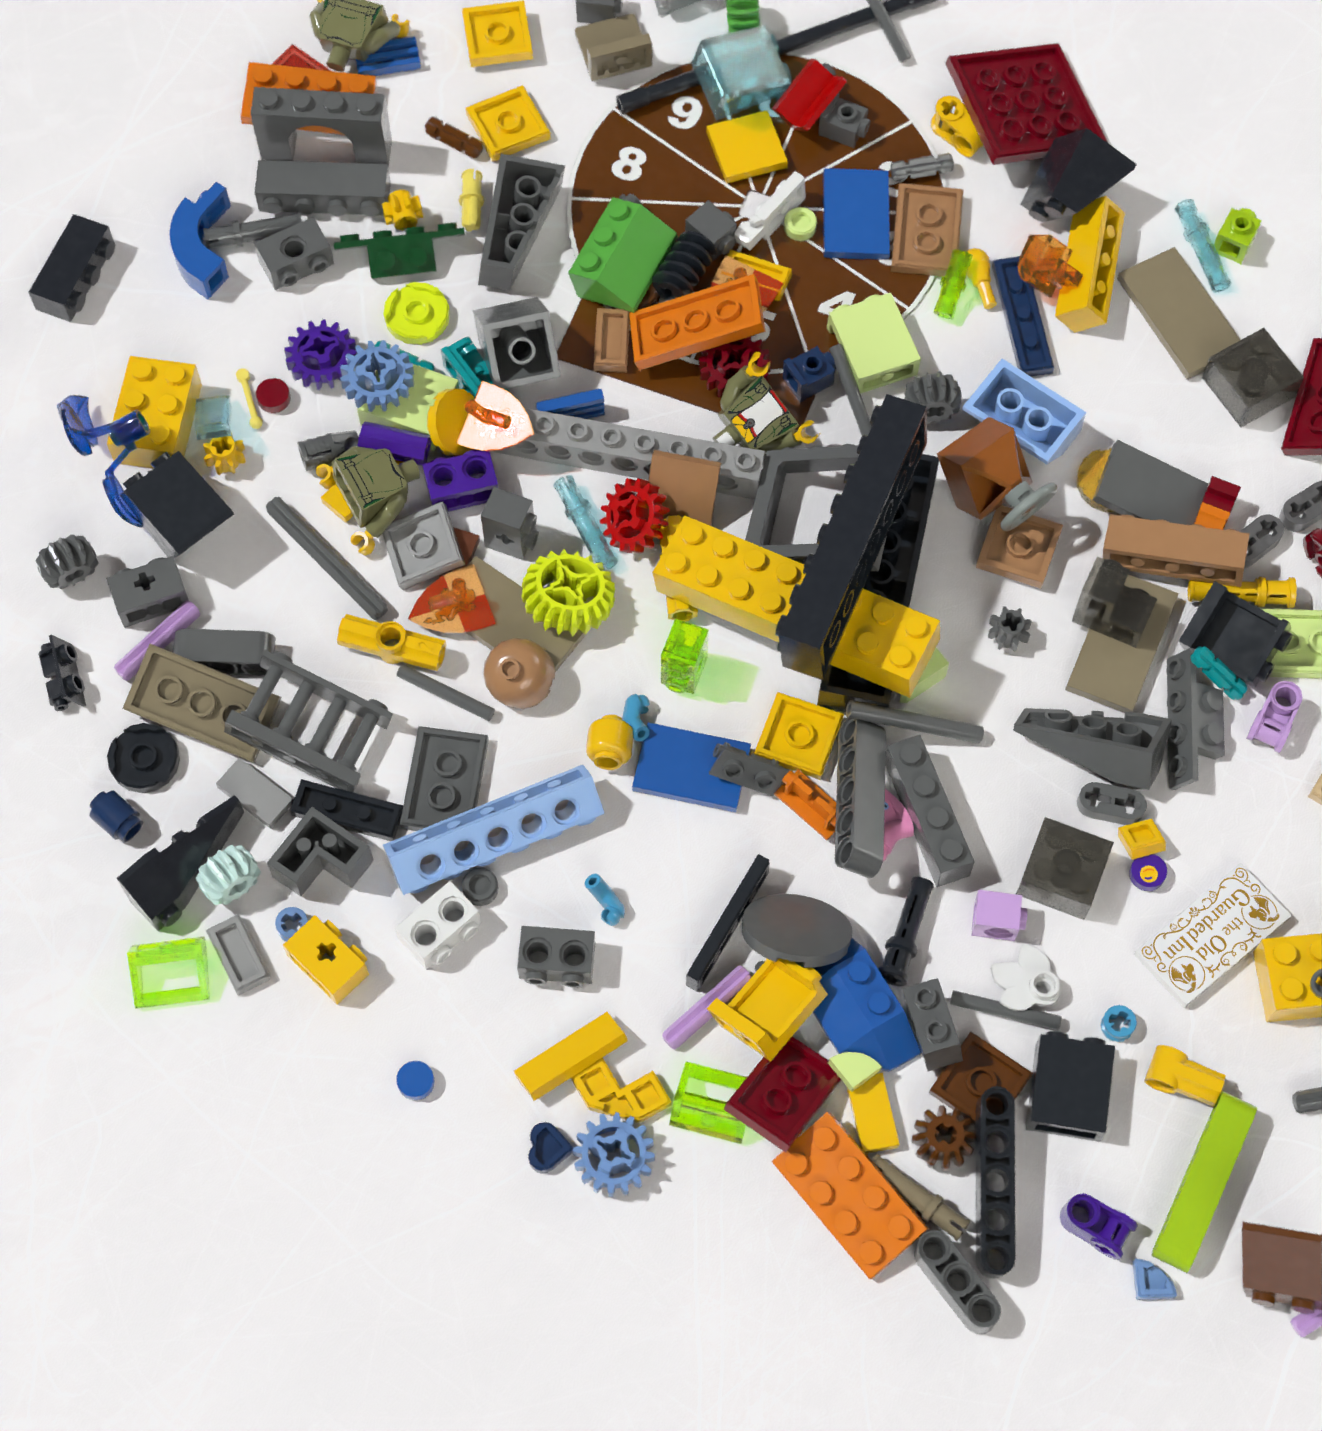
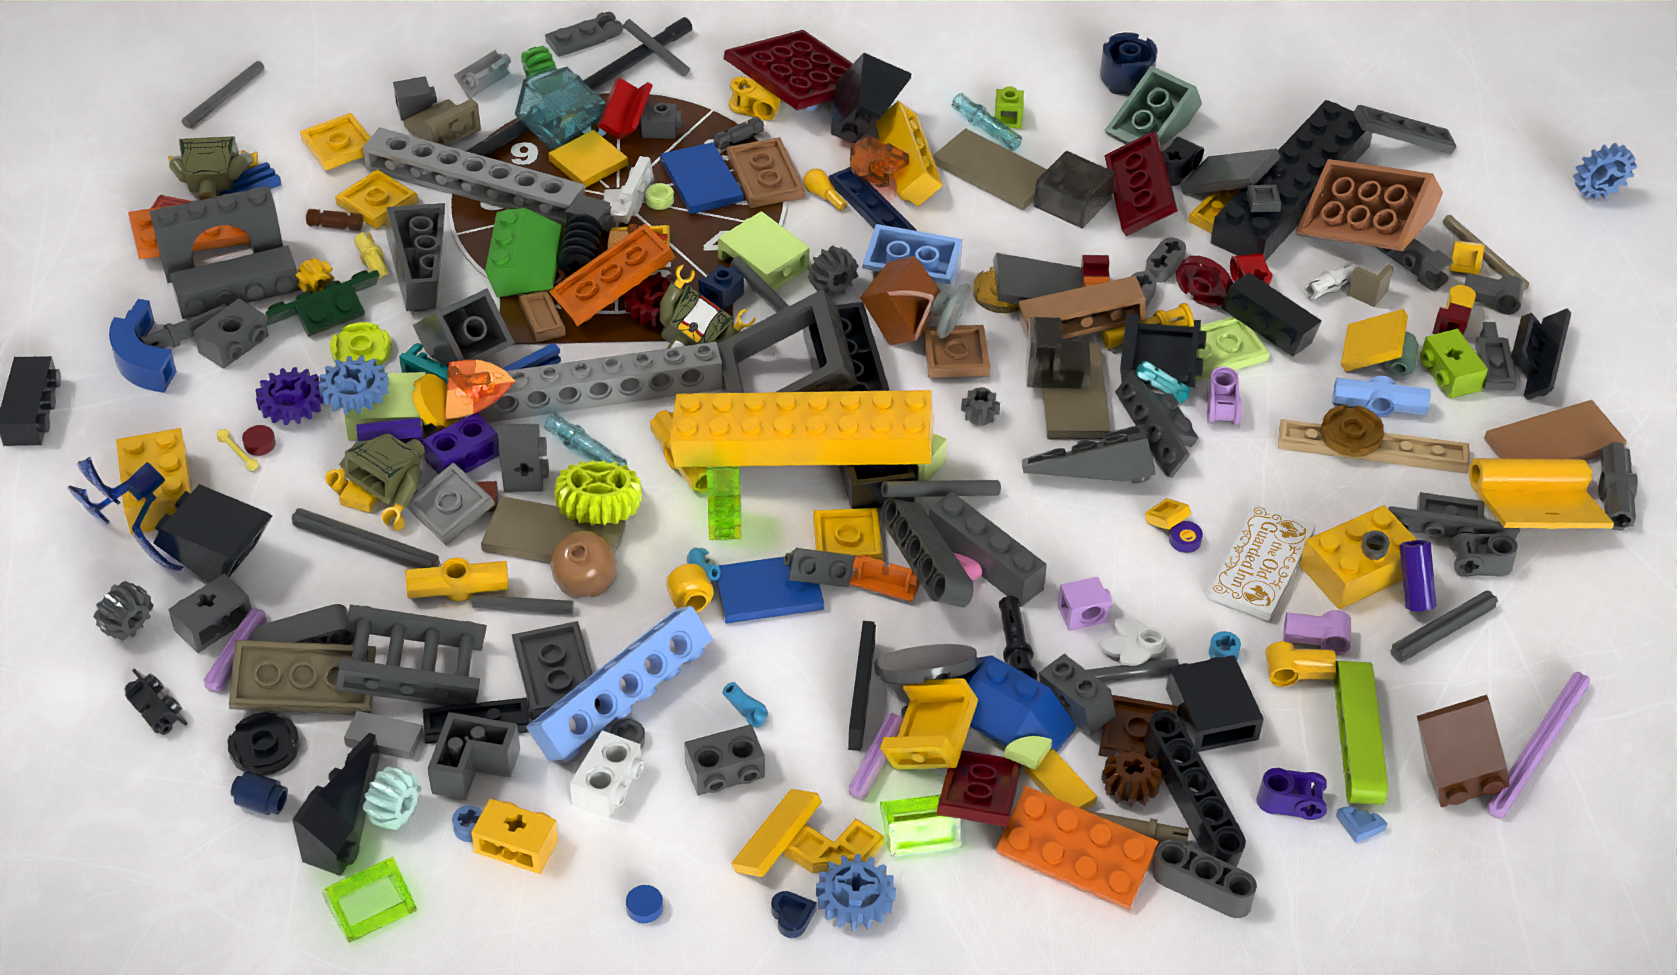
camera: 25 degrees left, 20 degrees down
clear light blue tile [195,395,231,440] -> none
yellow gear [203,431,246,475] -> none
light grey tile [206,914,271,996] -> none
dark grey hinge [297,430,359,471] -> none
clear orange shield [408,564,496,633] -> none
red gear [600,478,670,554] -> none
medium nougat tile [648,450,721,526] -> none
black brick [775,394,927,680] -> none
clear neon green pin [933,249,973,319] -> none
clear smoke brick [1016,817,1114,920] -> none
dark grey beam [1077,782,1147,825] -> none
none -> light grey brick [363,127,585,225]
none -> lavender piece [1283,610,1351,655]

